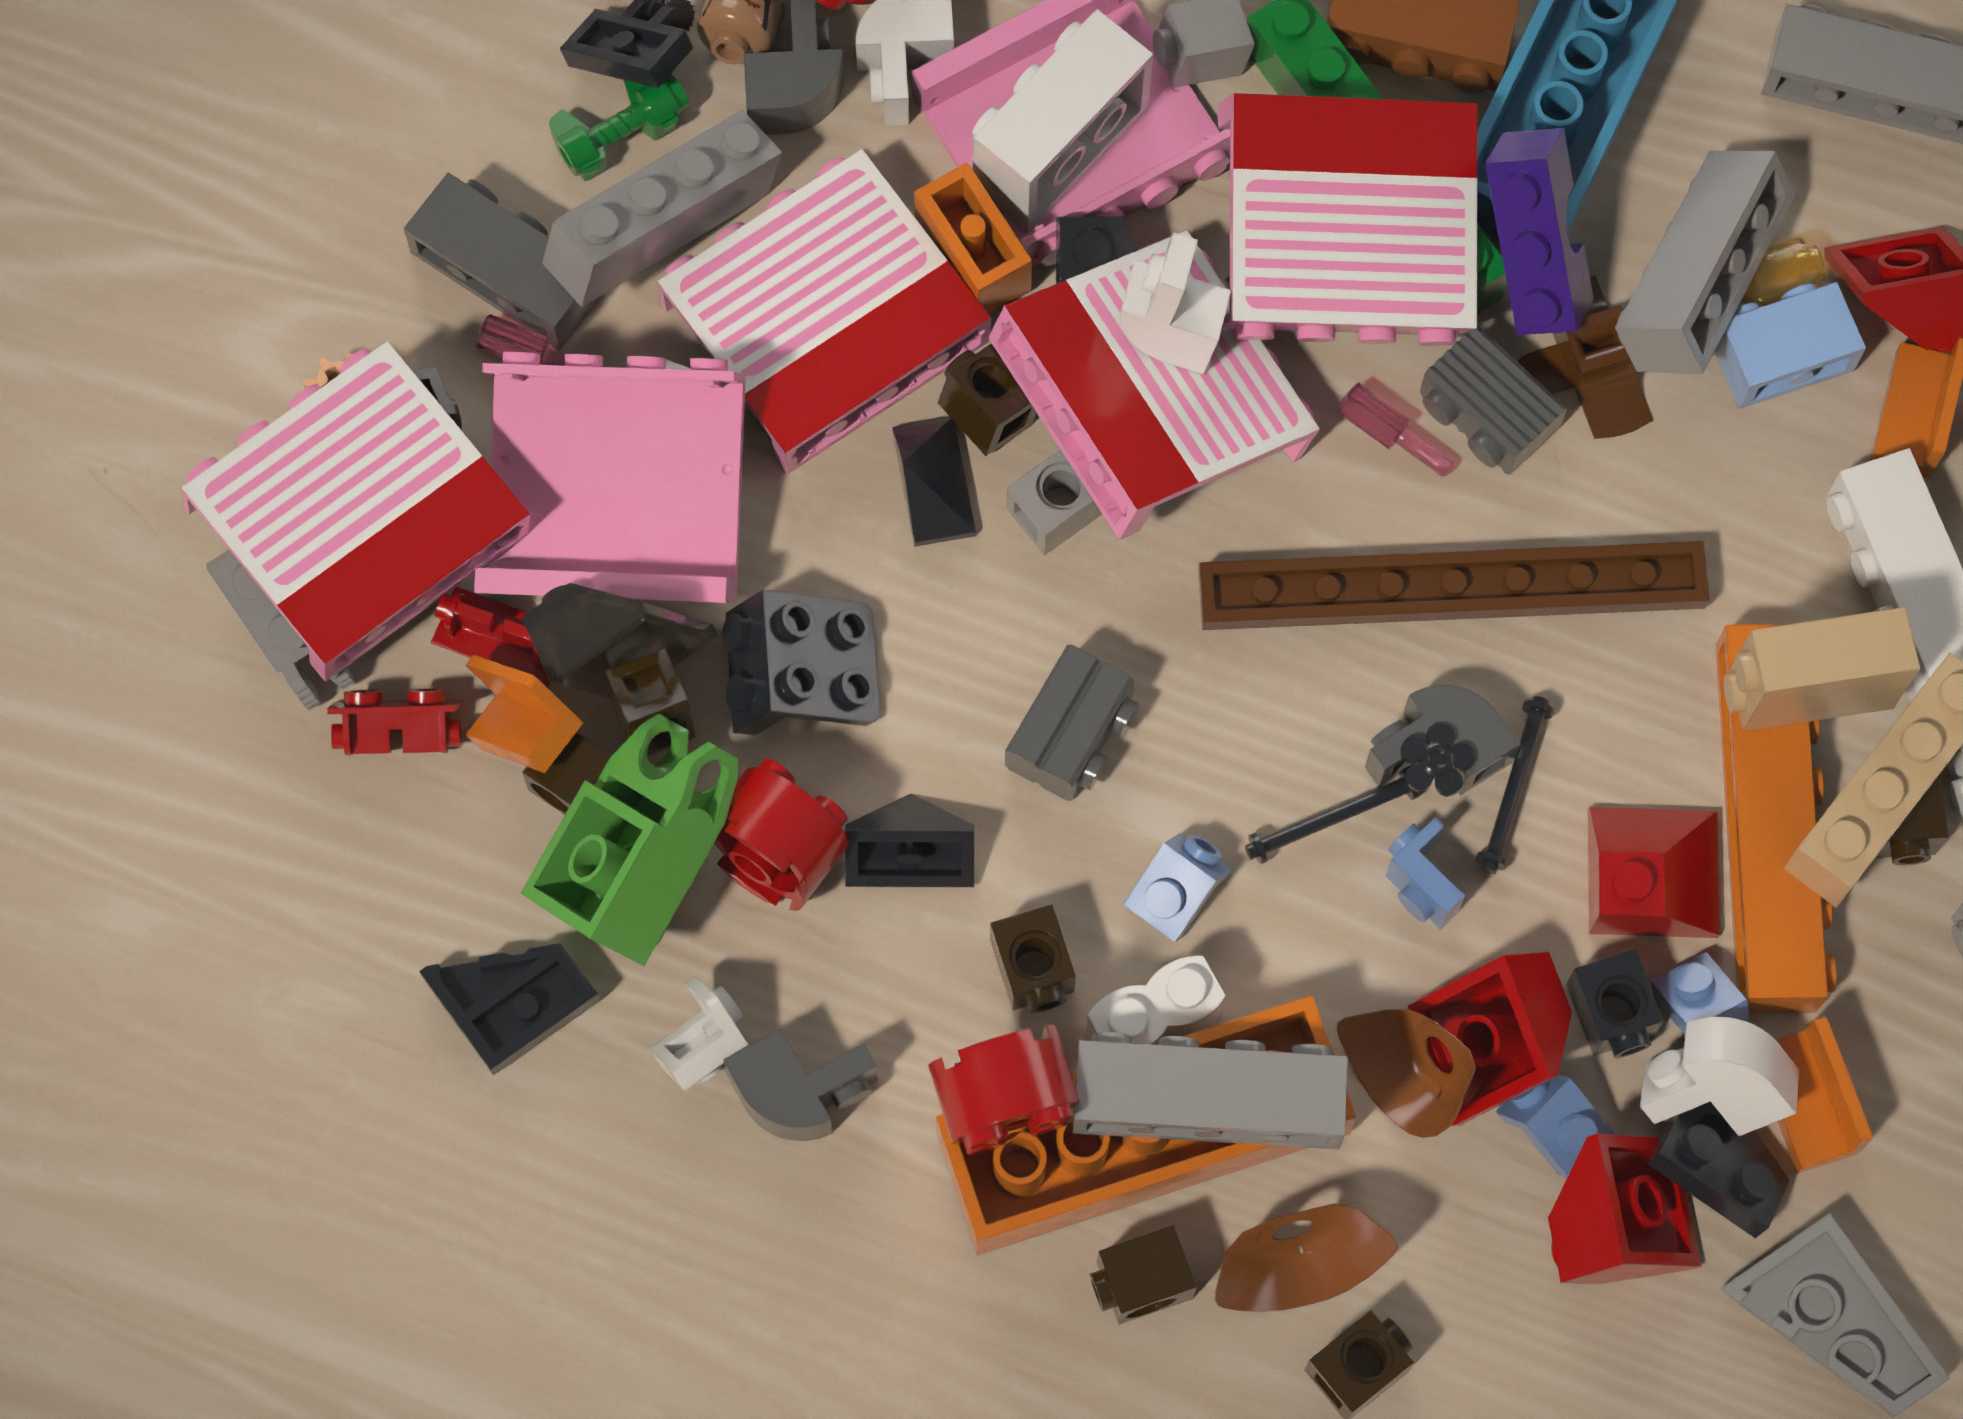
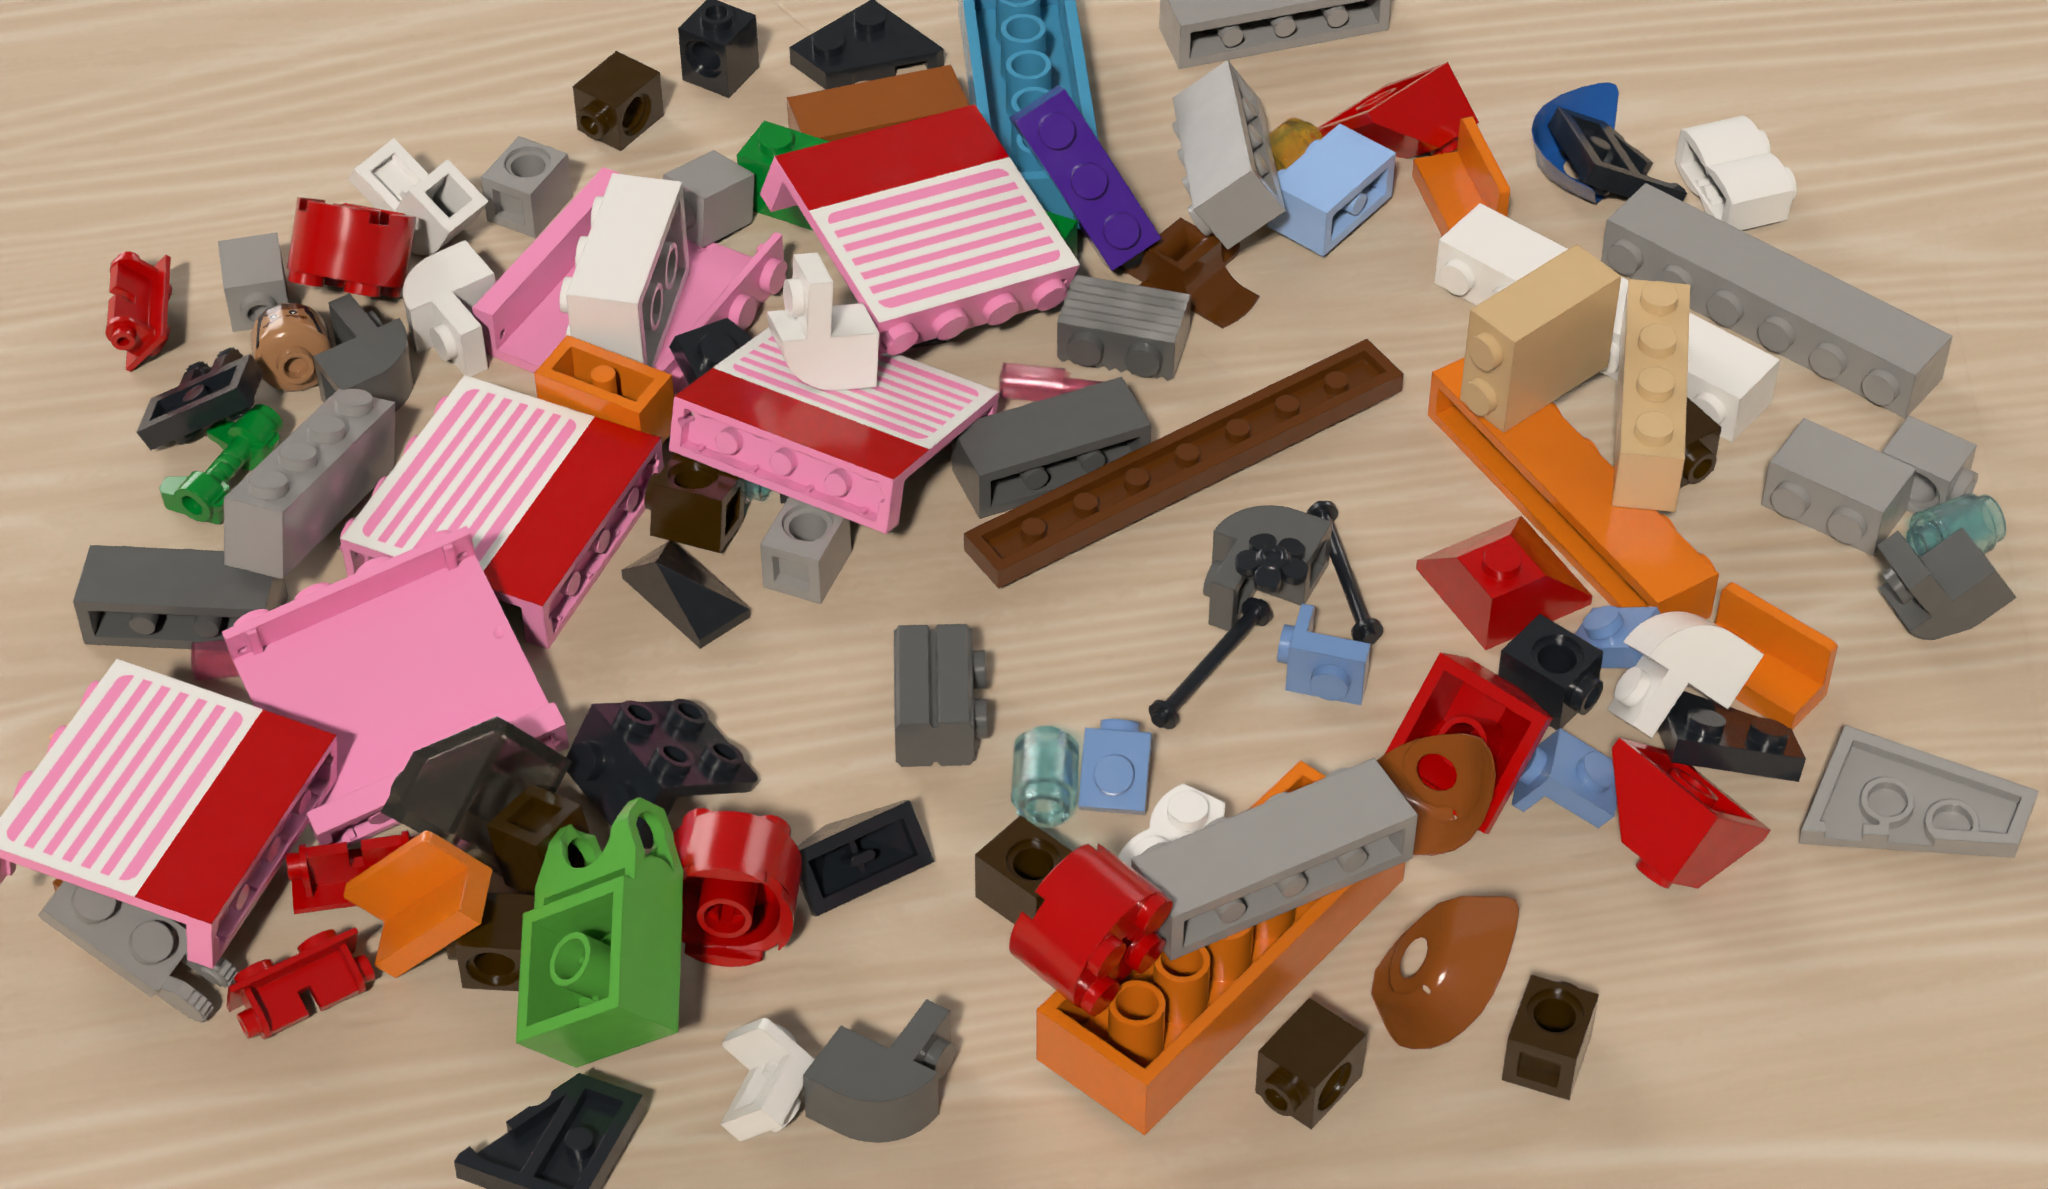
camera: 30 degrees left, 25 degrees down
none -> dark grey brick [951,377,1151,519]
none -> clear light blue brick [1011,726,1079,828]

